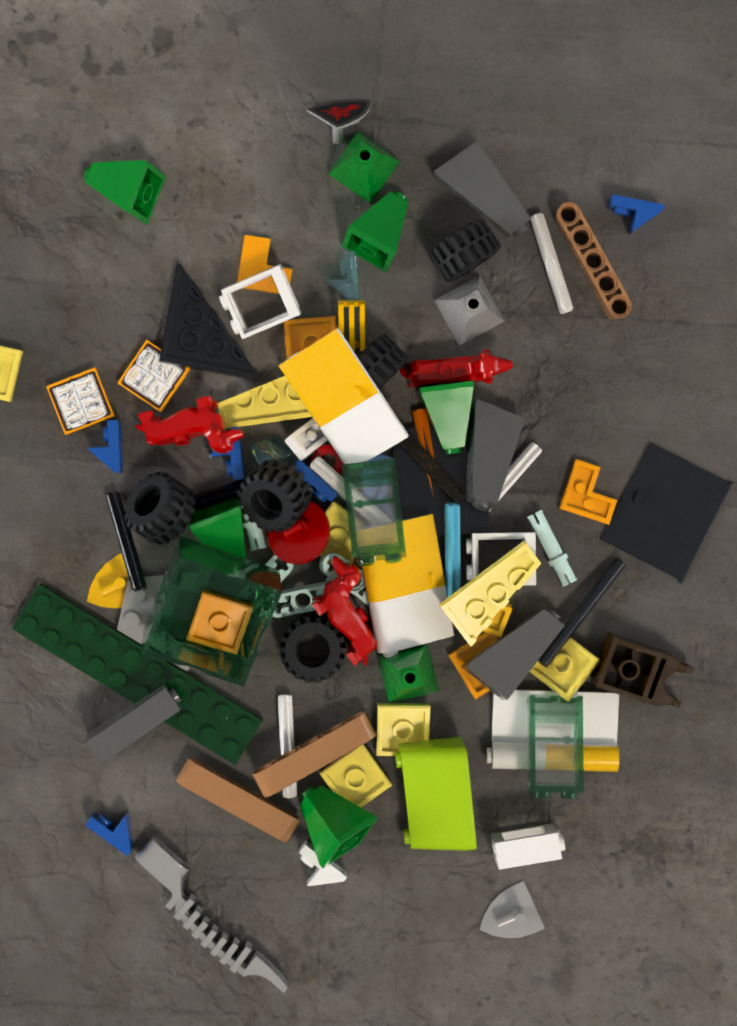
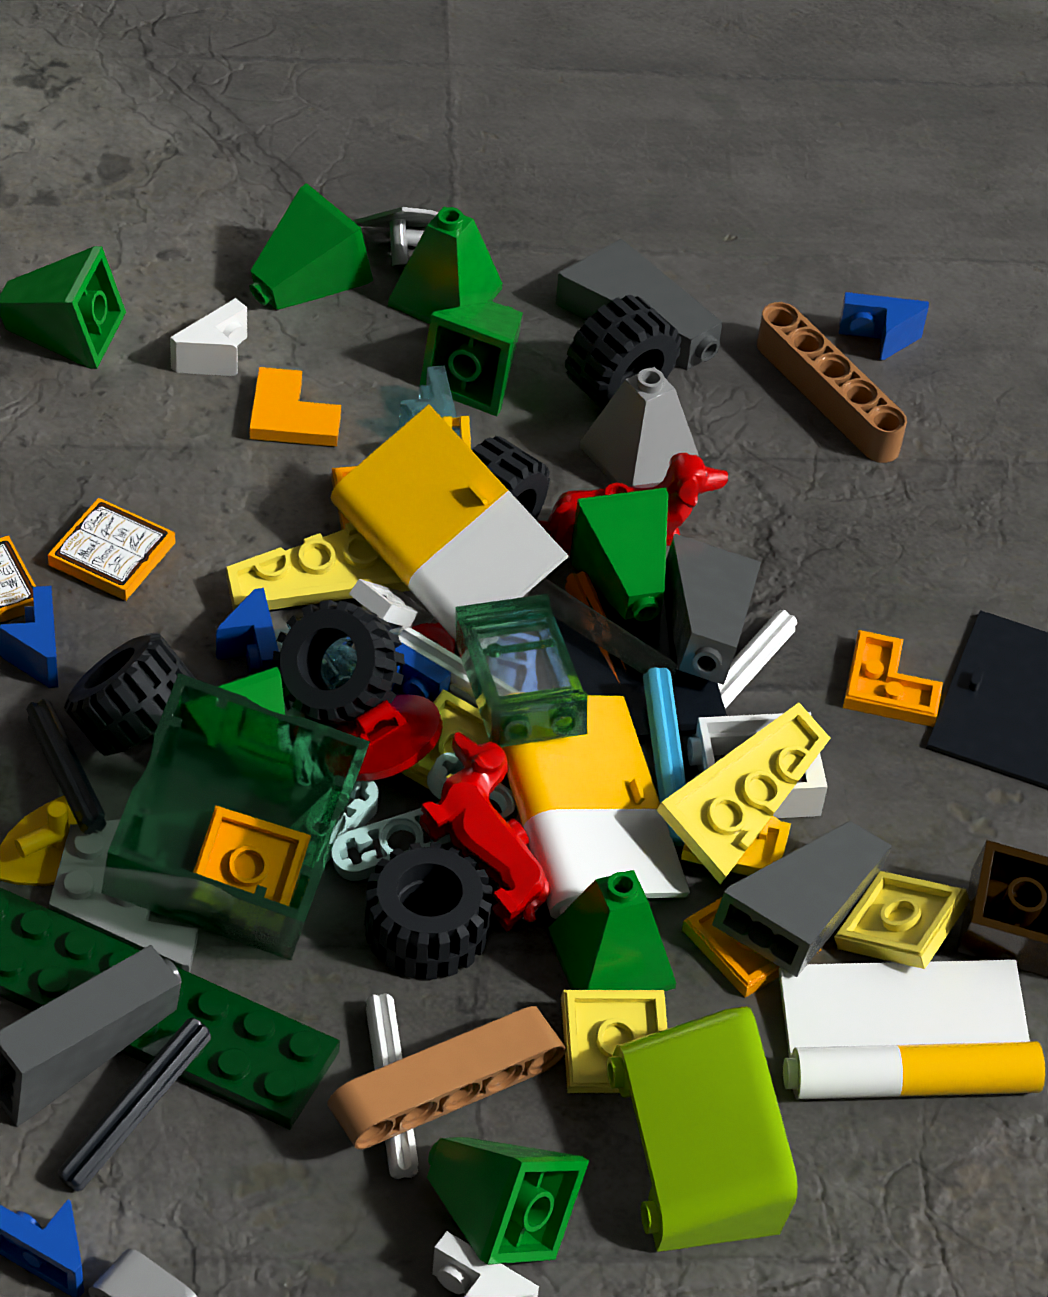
camera: 10 degrees left, 40 degrees down
red animal [135,396,245,454] -> none
black tile [159,263,260,382] -> none
medium nougat beam [176,757,301,843] -> none
white window [219,264,302,339] -> none
light yellow plate [319,744,392,808] -> none
white window [491,823,565,870] -> none
light aqua pin [527,510,578,587] -> none
clear door [527,695,584,799] -> none
white axle [530,213,573,314] -> none
black piece [538,558,626,668] -> none
none -> black axle [58,1017,211,1192]
none -> white slope [170,298,247,376]
none -> green slope [249,183,373,310]

